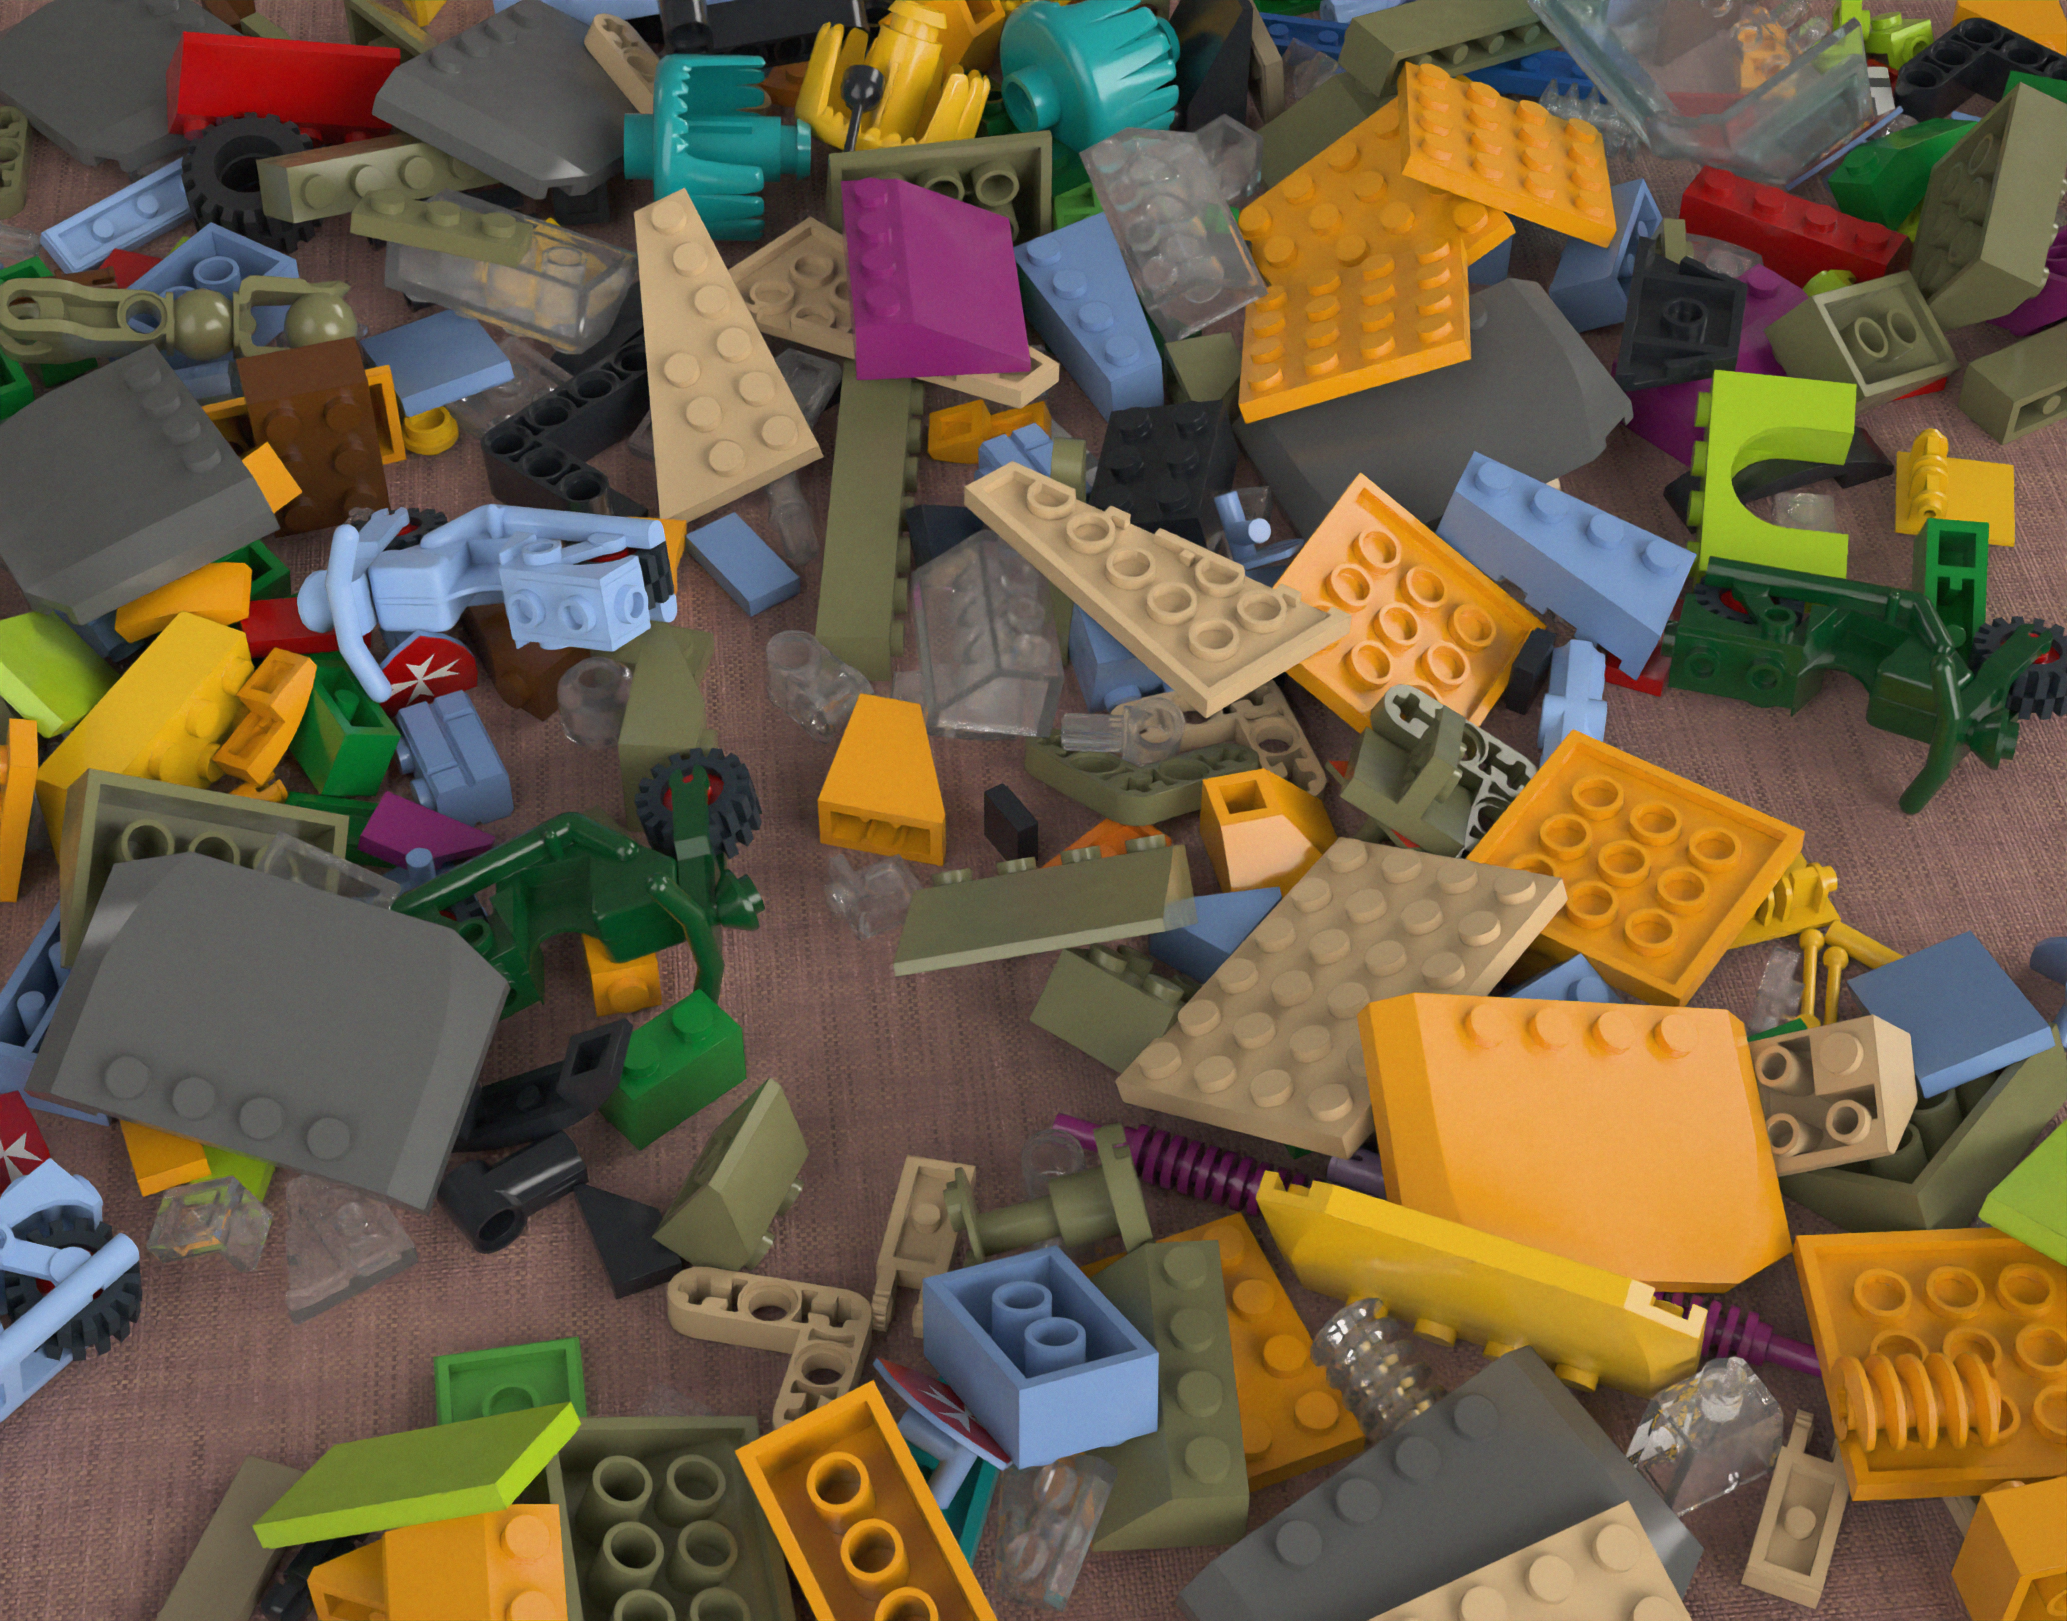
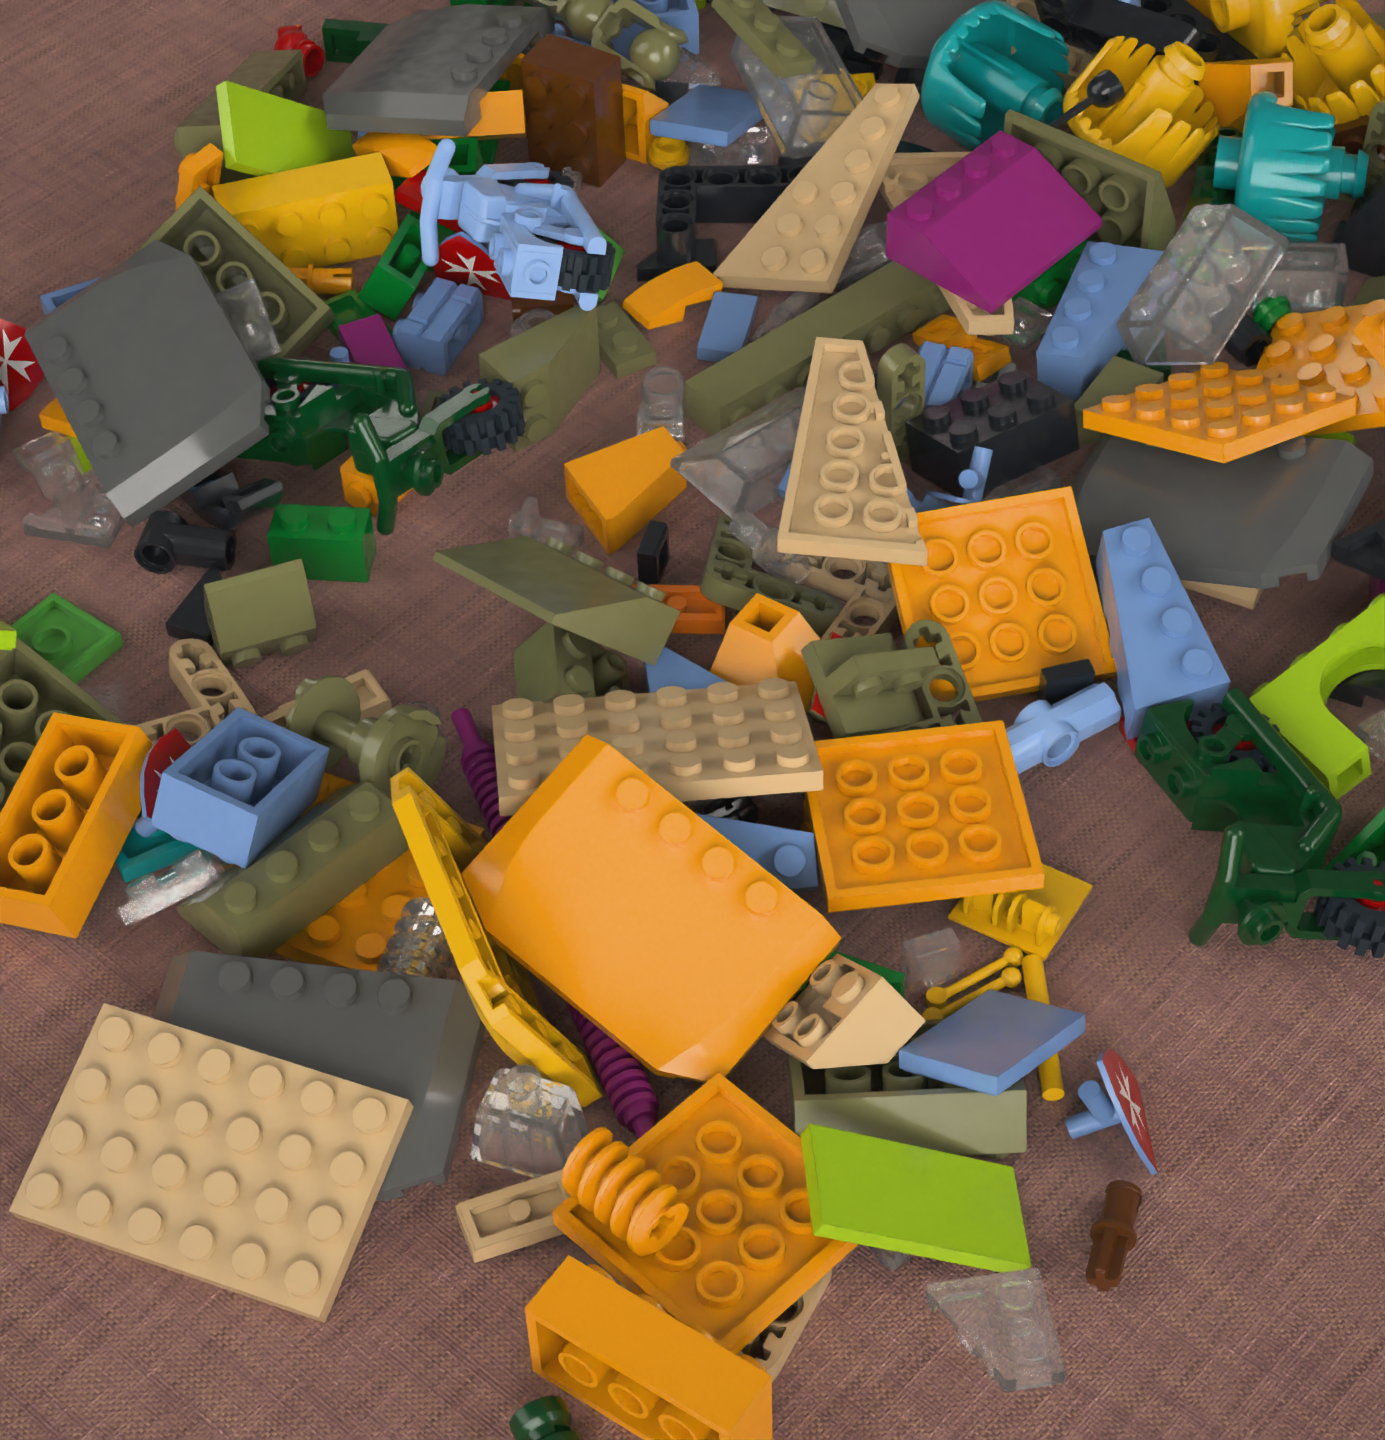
camera: 50 degrees right, 0 degrees up
light orange slope [212,648,317,786] -> none

